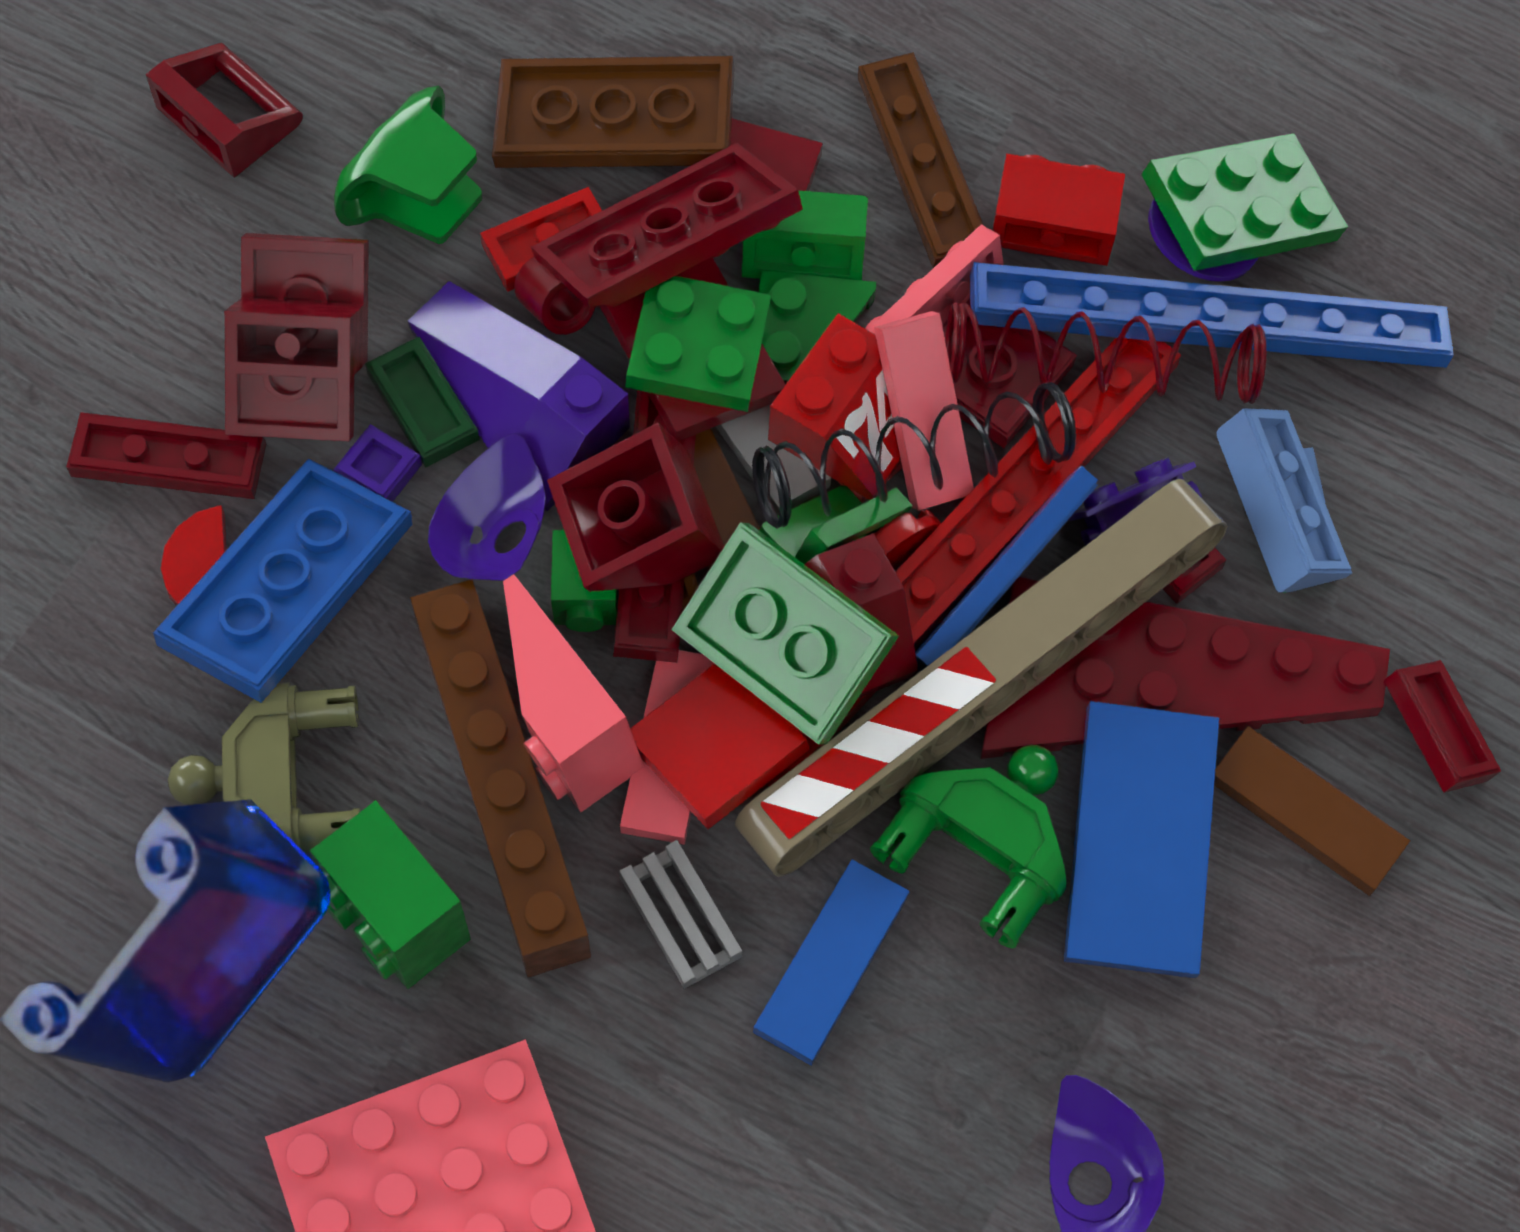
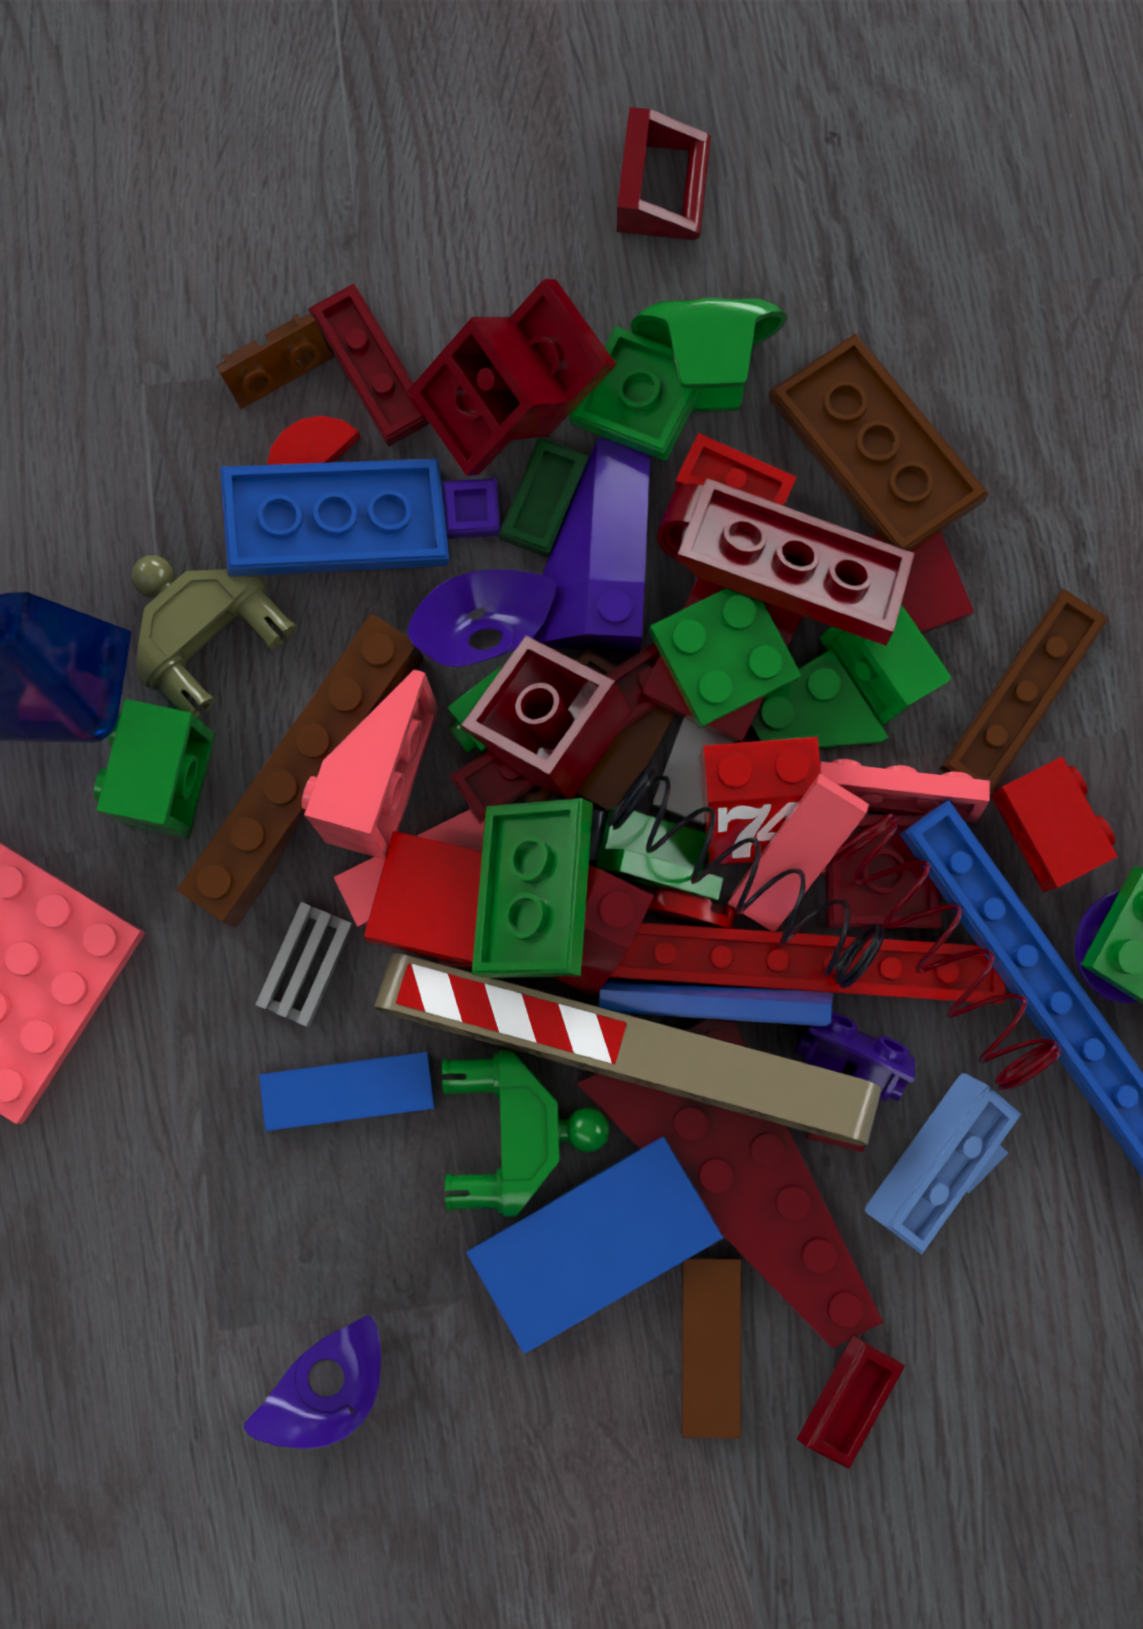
camera: 60 degrees right, 15 degrees up
none -> reddish brown hinge [216,314,333,409]
none -> green tile [568,326,703,461]

